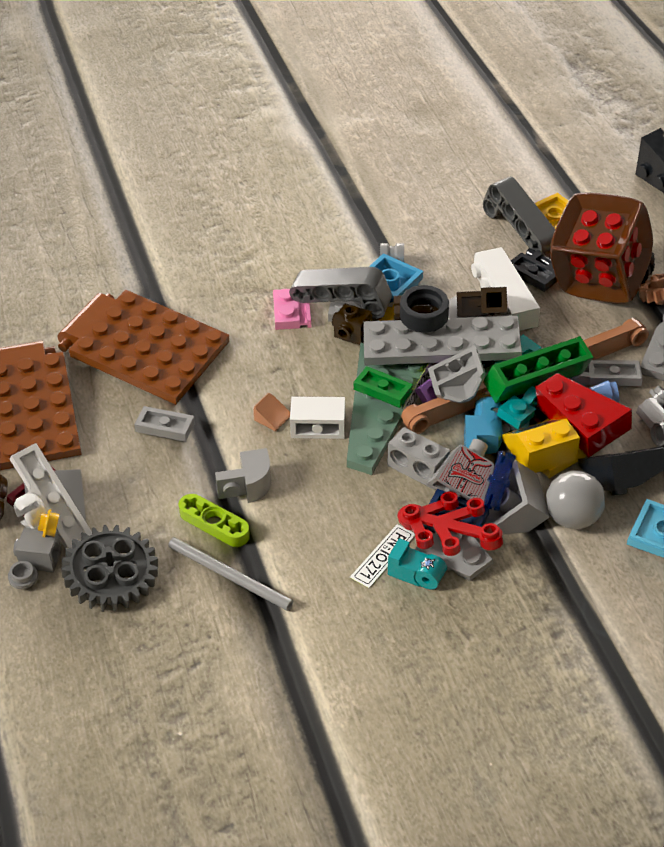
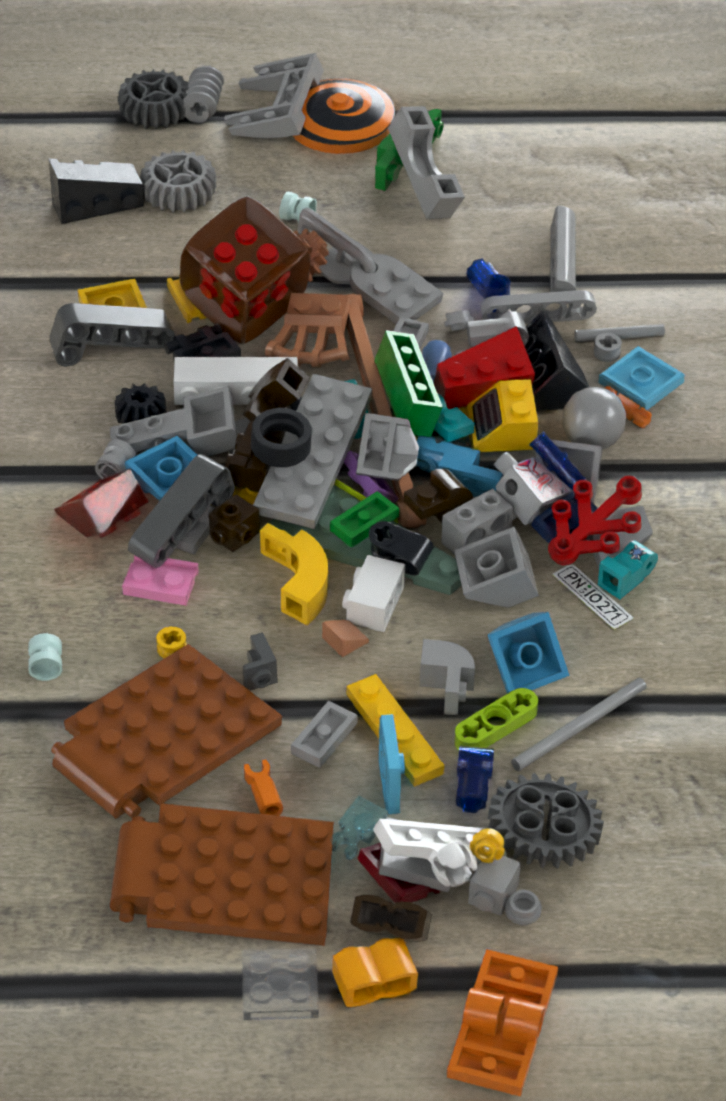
camera: 75 degrees left, 0 degrees up
none -> light aqua wheel [28,633,62,681]
none -> clear red slope [54,469,149,538]
none -> light grey plate [110,386,237,456]
none -> black gear [114,383,167,424]
none -> yellow bush [156,626,186,658]
none -> dark grey bracket [242,632,278,691]
none -> orange bar [244,759,283,816]
none -> yellow arch [260,523,328,626]
none -> nougat plate [265,293,351,368]
none -> clear light blue plate [330,795,389,860]
none -> yellow plate [346,674,445,787]
none -> black piece [369,521,434,576]
none -> medium azure plate [378,714,405,814]
none -> dark brown brick [403,469,473,523]
none -> light grey slope [454,527,539,608]
none -> clear blue piece [456,745,495,813]
none -> dark azure slope [487,612,570,694]
none -> orange axle [604,386,652,428]

